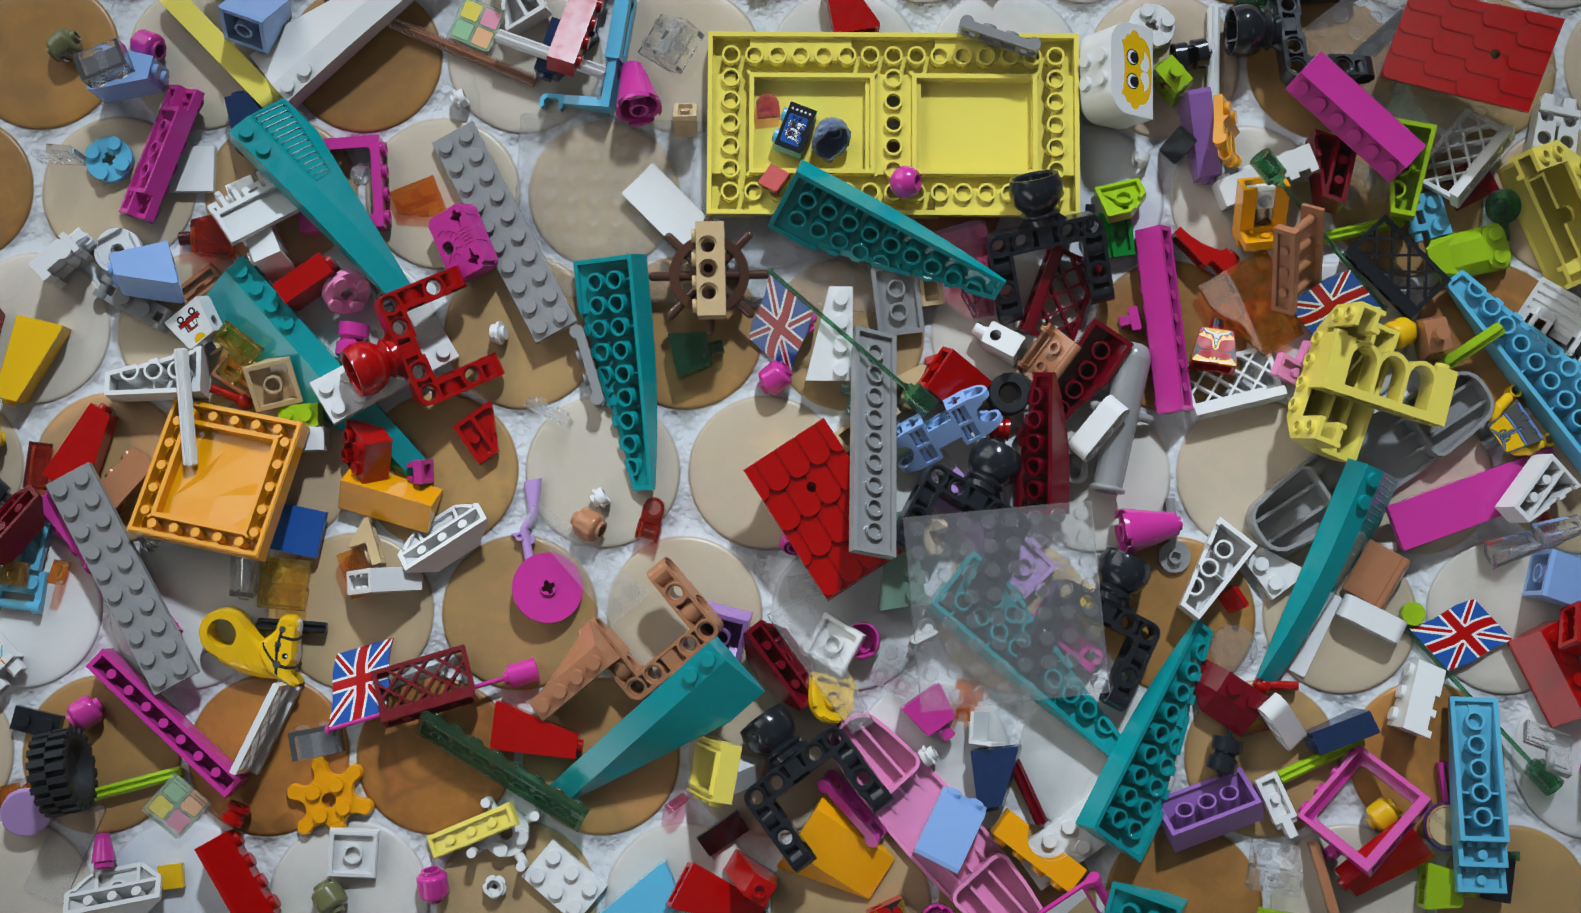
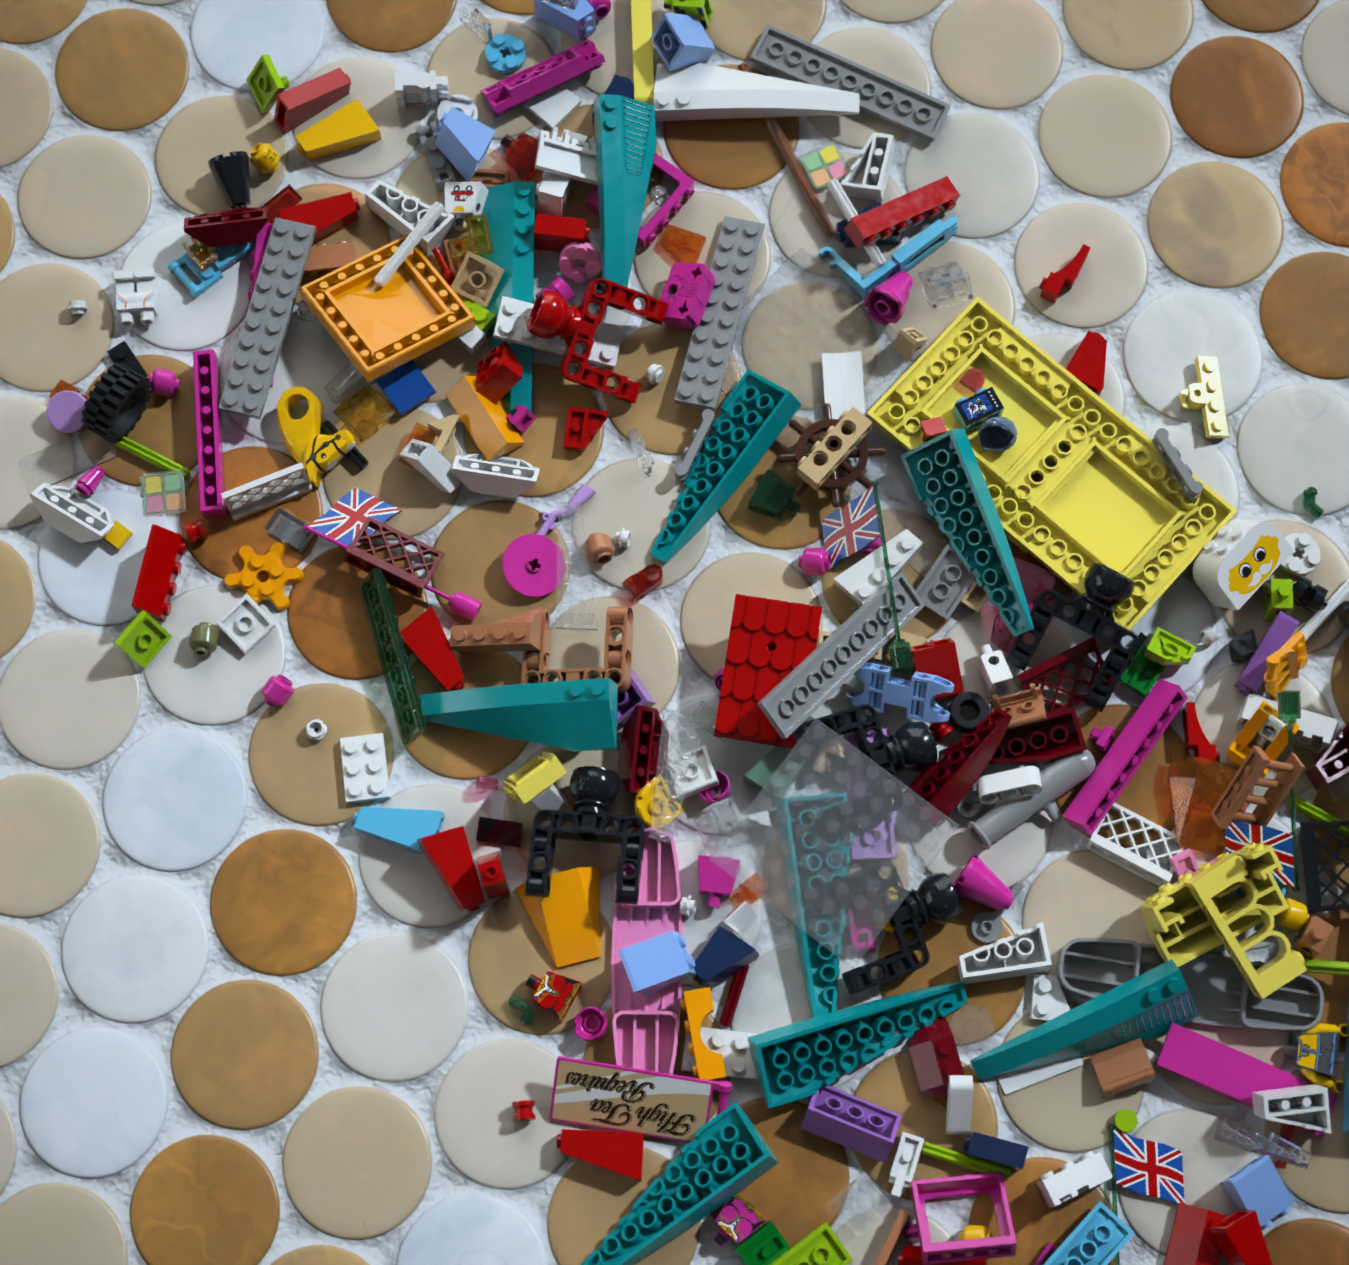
camera: 50 degrees right, 10 degrees down
clear orange tile [47,559,71,585] -> none
light yellow tile [426,801,520,860] -> none
white plate [450,88,470,111] -> none
white plate [466,796,542,872] -> none
dark pink plate [817,769,887,848] -> none
dark pink piece [889,166,922,199] -> none
torso [1188,318,1237,375] -> none
black wheel [1205,731,1244,778] -> none
red slope [1217,585,1249,614] -> none
red bar [1252,677,1299,694] -> none
white beam [1335,593,1408,645] -> none

